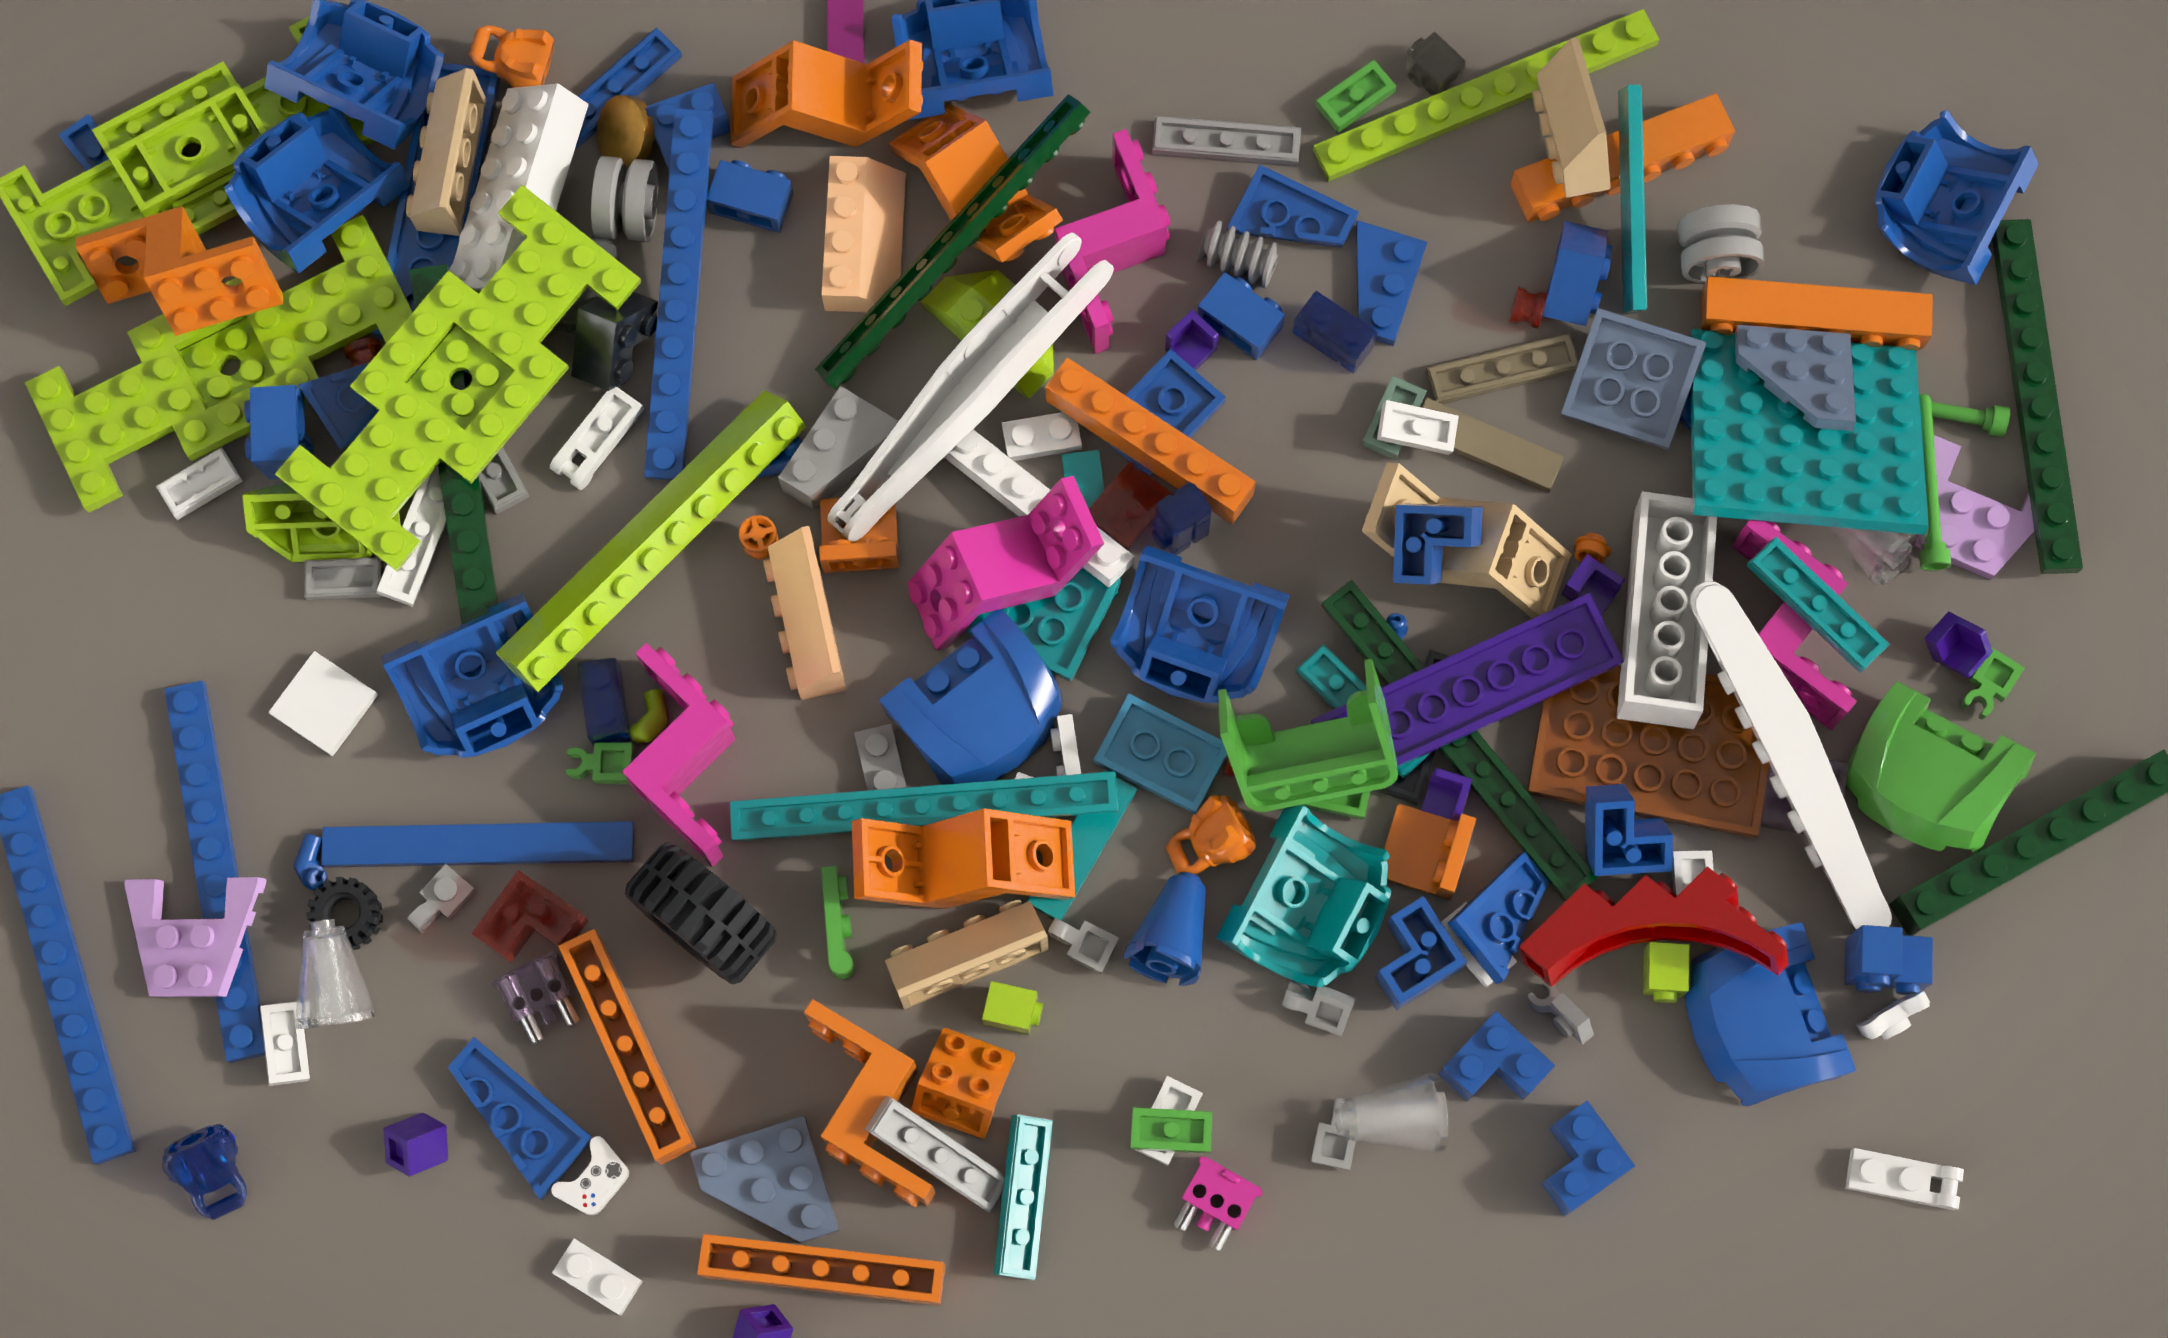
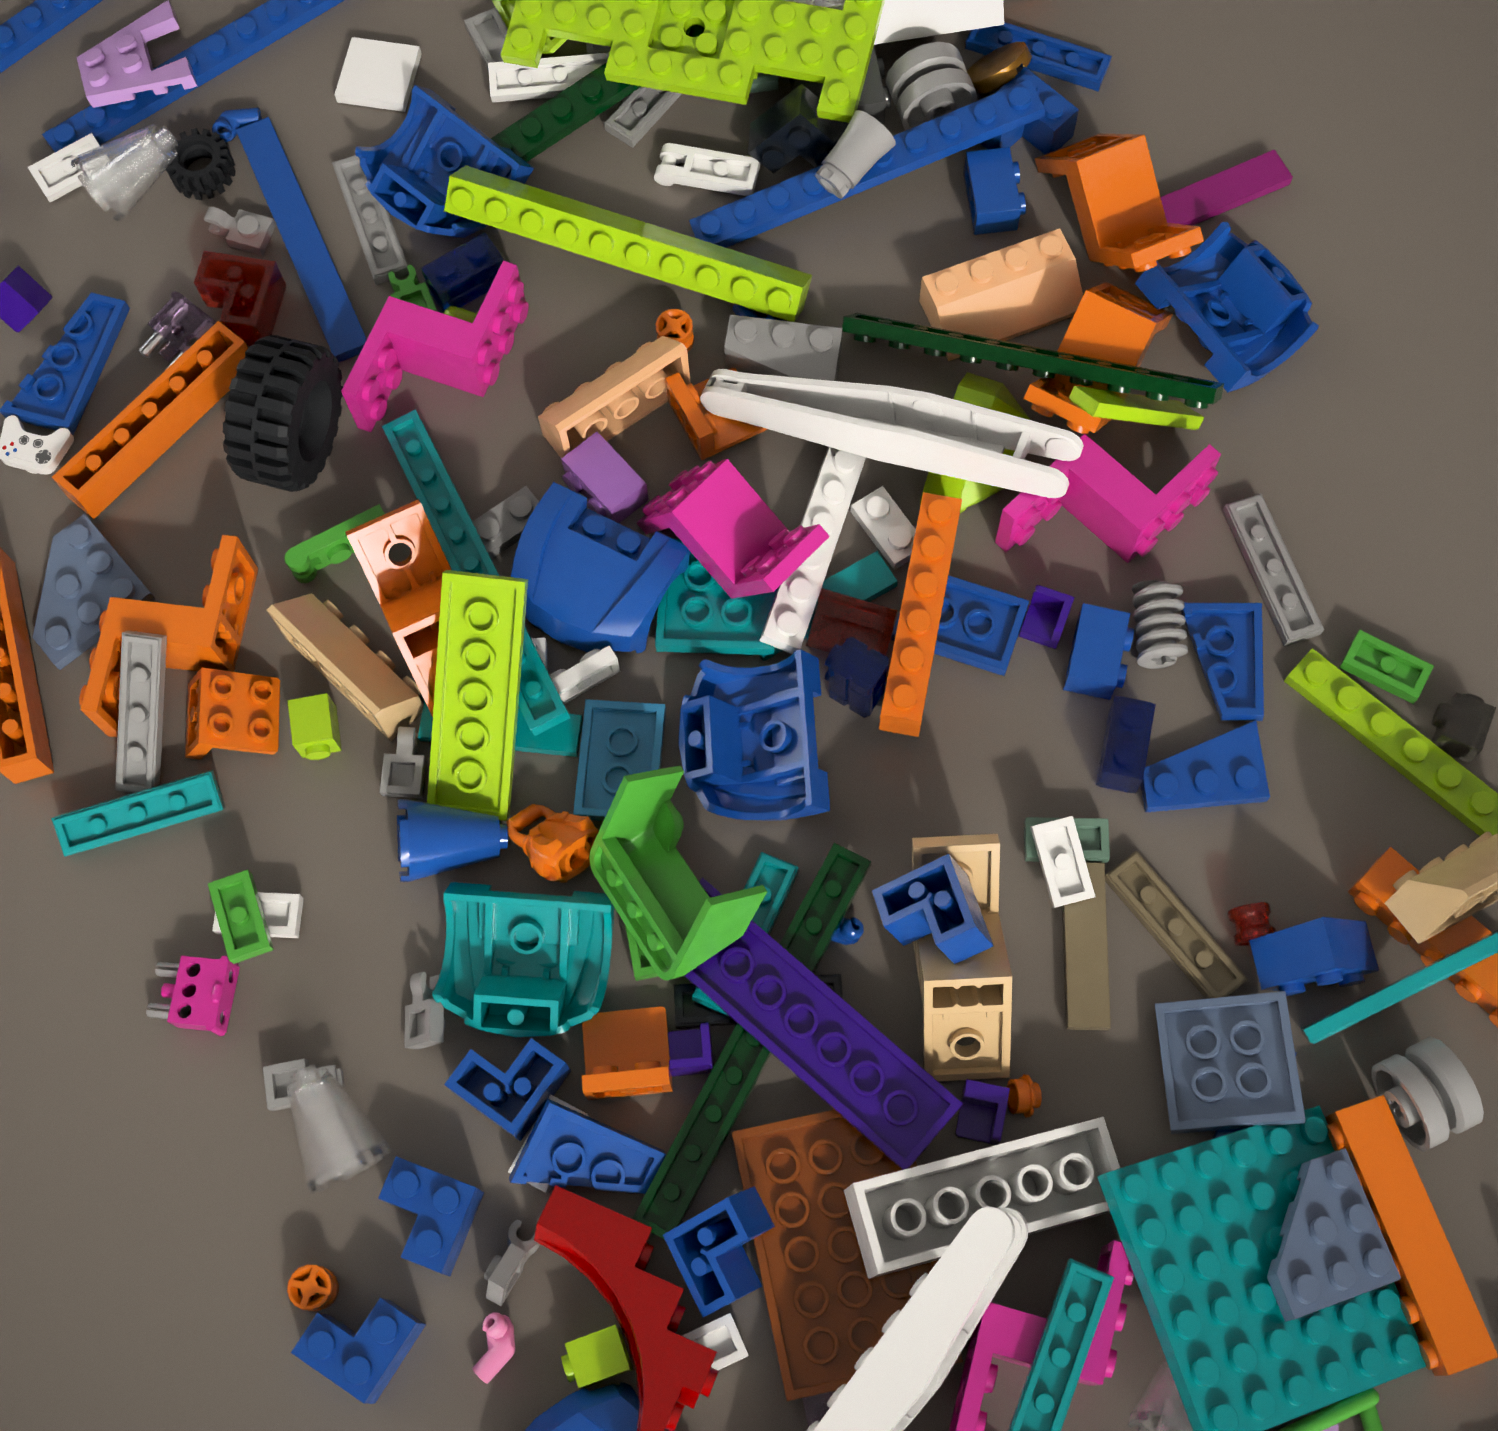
camera: 70 degrees right, 5 degrees down
none -> orange wheel [287,1264,339,1312]
none -> light grey tile [332,155,409,285]
none -> lime plate [427,570,528,821]
none -> bright pink arm [472,1312,515,1384]
none -> medium lavender brick [561,431,649,523]
none -> light grey plant [815,110,896,199]
none -> lime tile [1069,385,1204,430]

